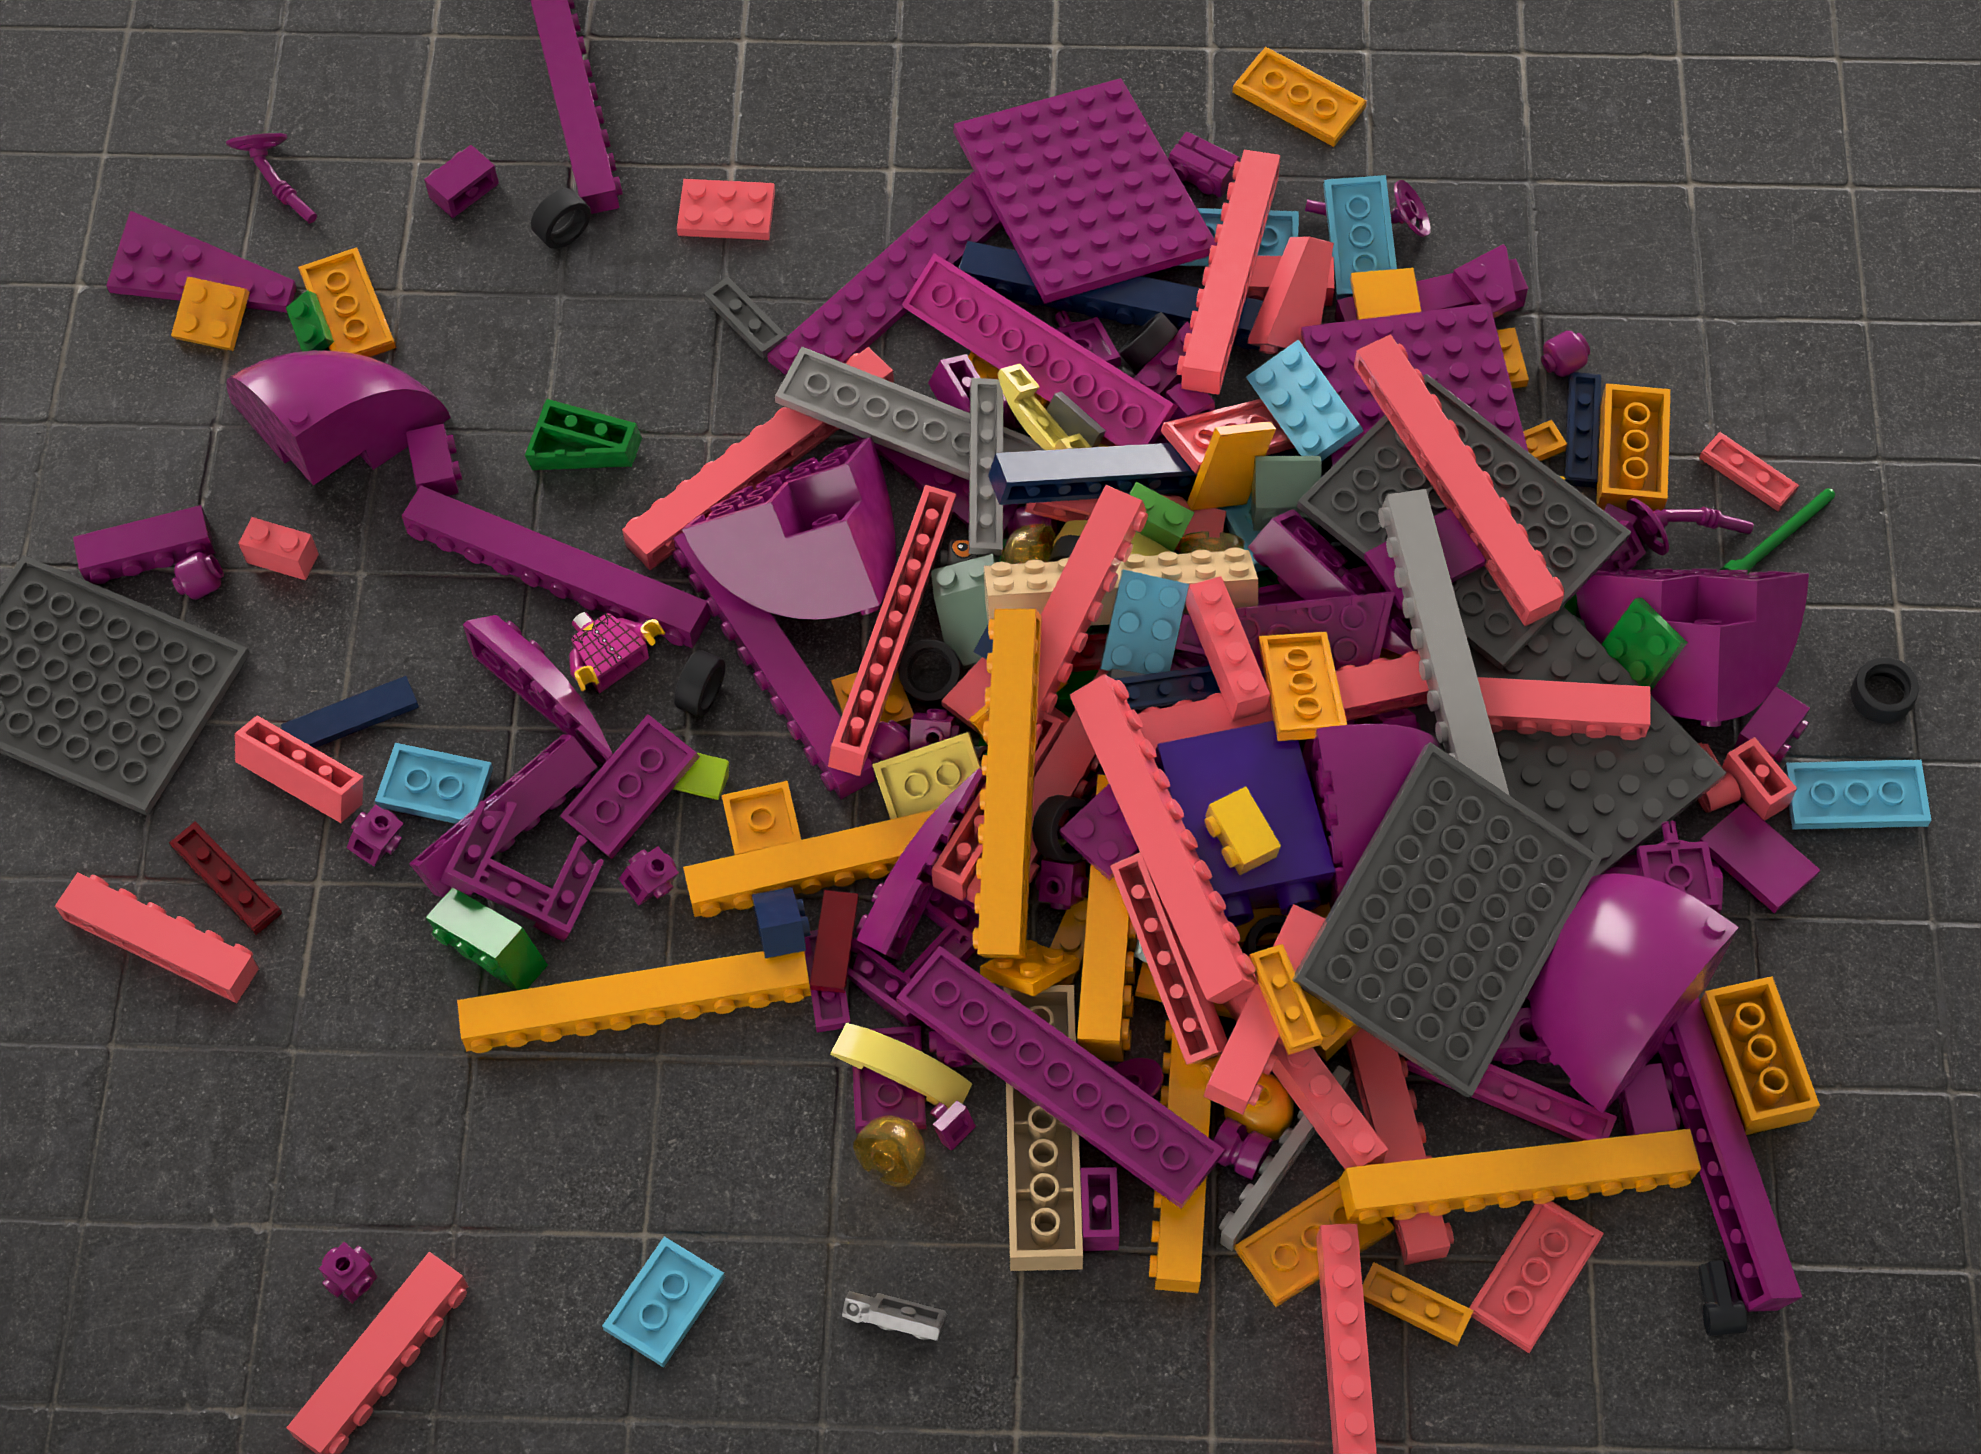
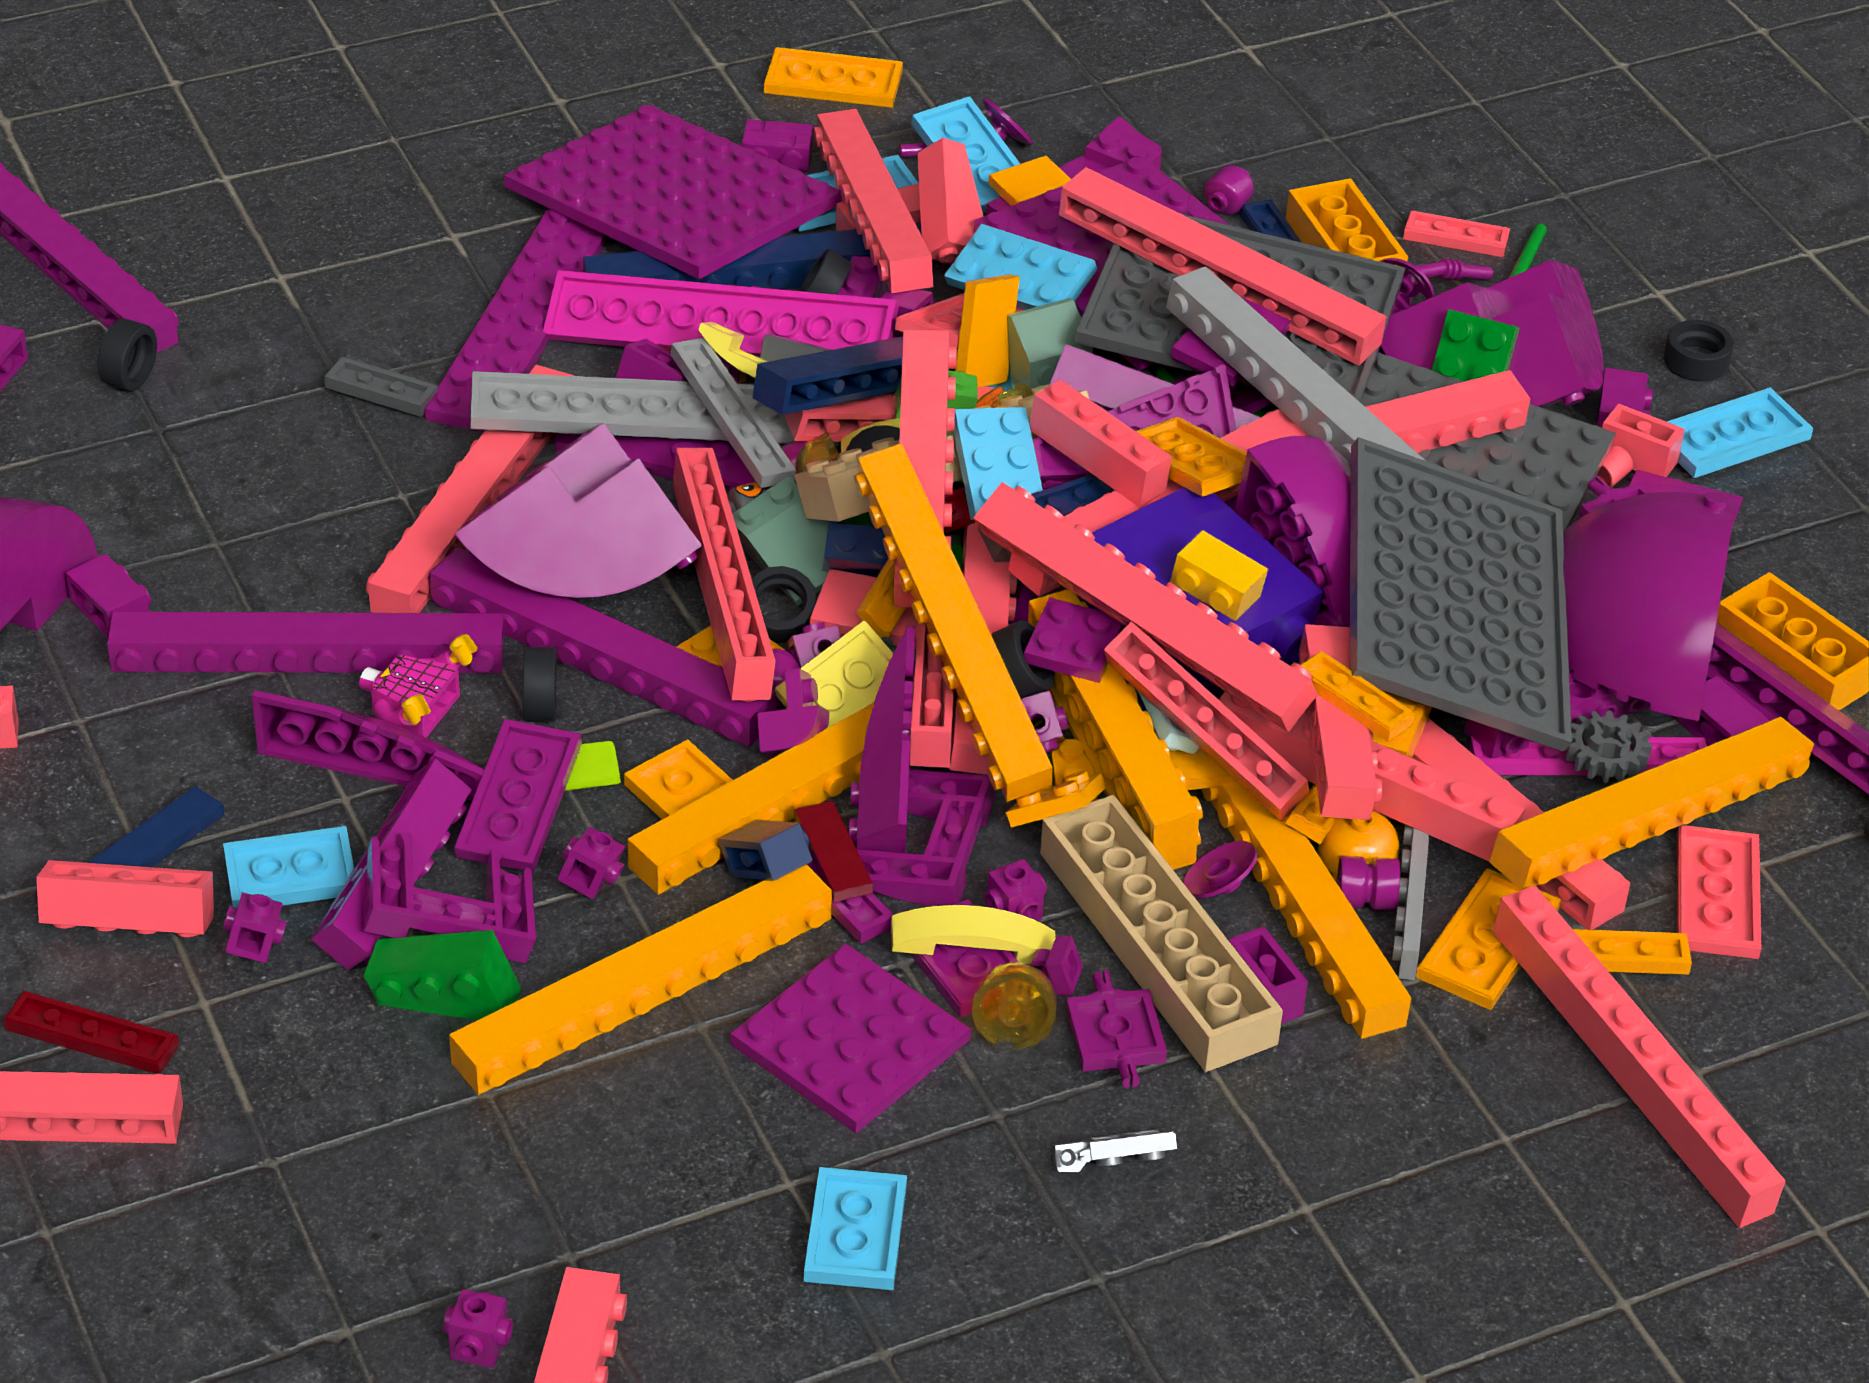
camera: 30 degrees left, 20 degrees down
green wedge [525,399,642,470] -> none
coral plate [677,179,775,240] -> none
magenta plate [896,946,1225,1209] -> none
none -> magenta plate [730,944,971,1134]
none -> magenta brick [757,668,830,758]
none -> magenta plate [1066,970,1167,1089]
none -> dark grey gear [1565,711,1652,783]

